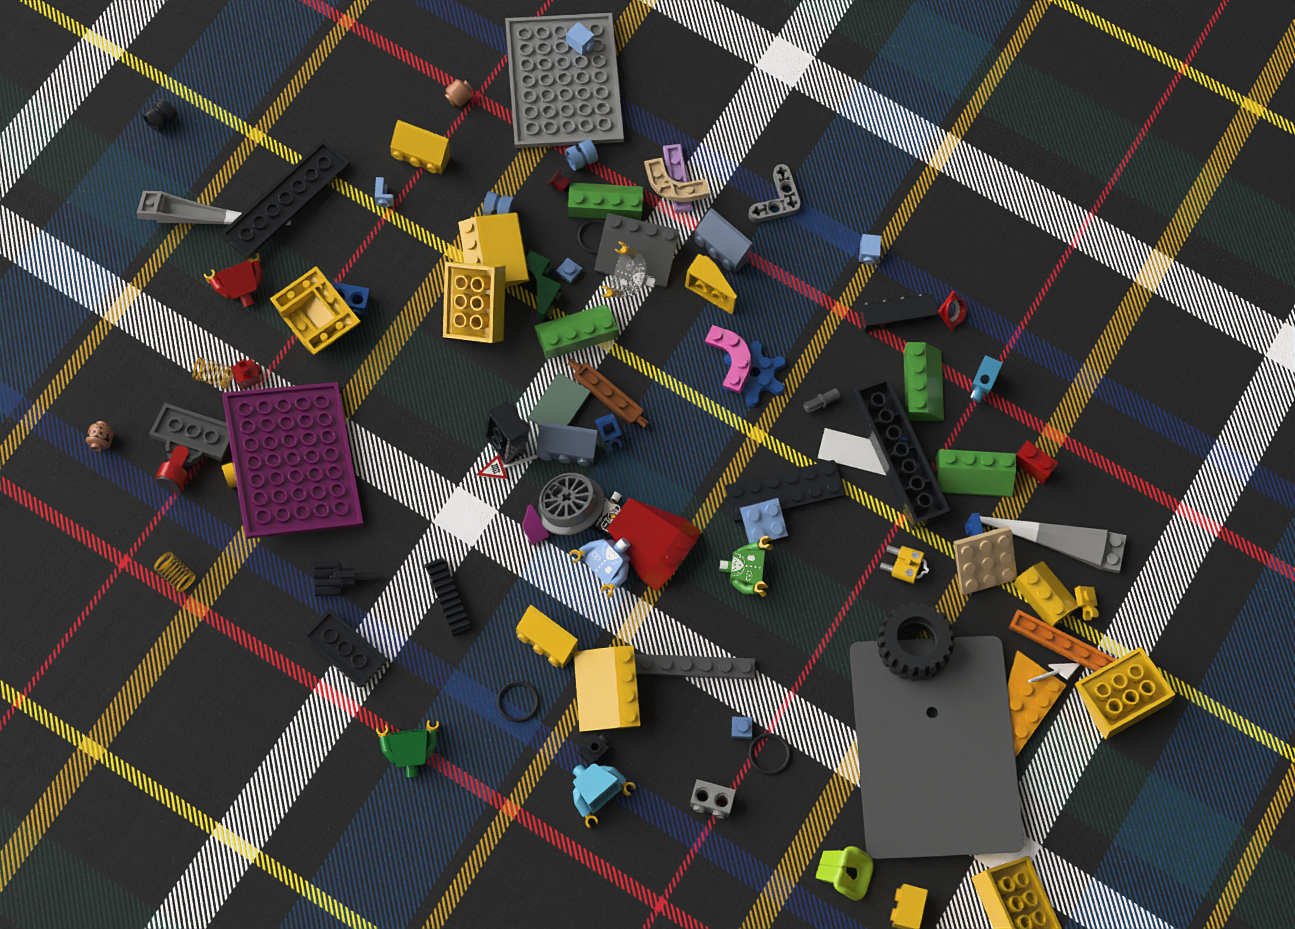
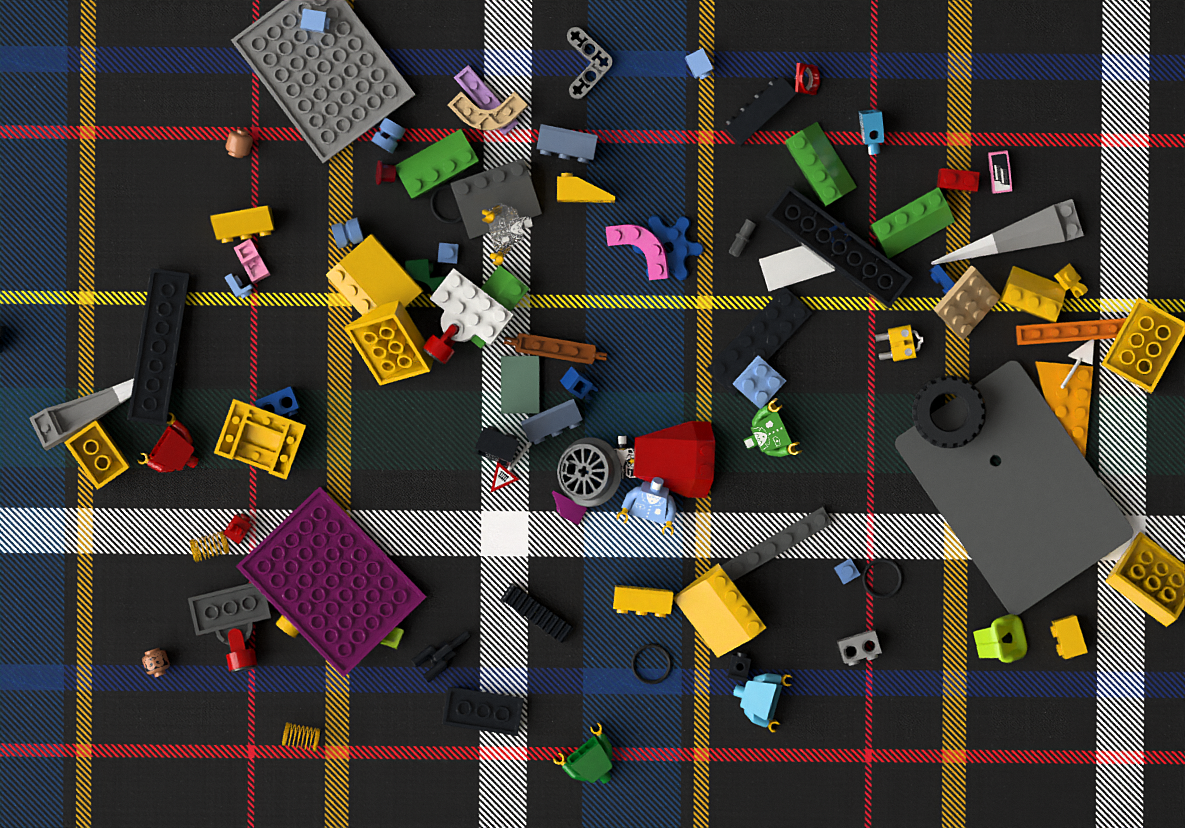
camera: 25 degrees left, 20 degrees up
none -> yellow brick [64,420,130,490]
none -> bright pink slope [234,239,270,284]
none -> lime plate [379,627,404,649]
none -> white plate [423,268,515,365]
none -> slope [988,150,1012,193]

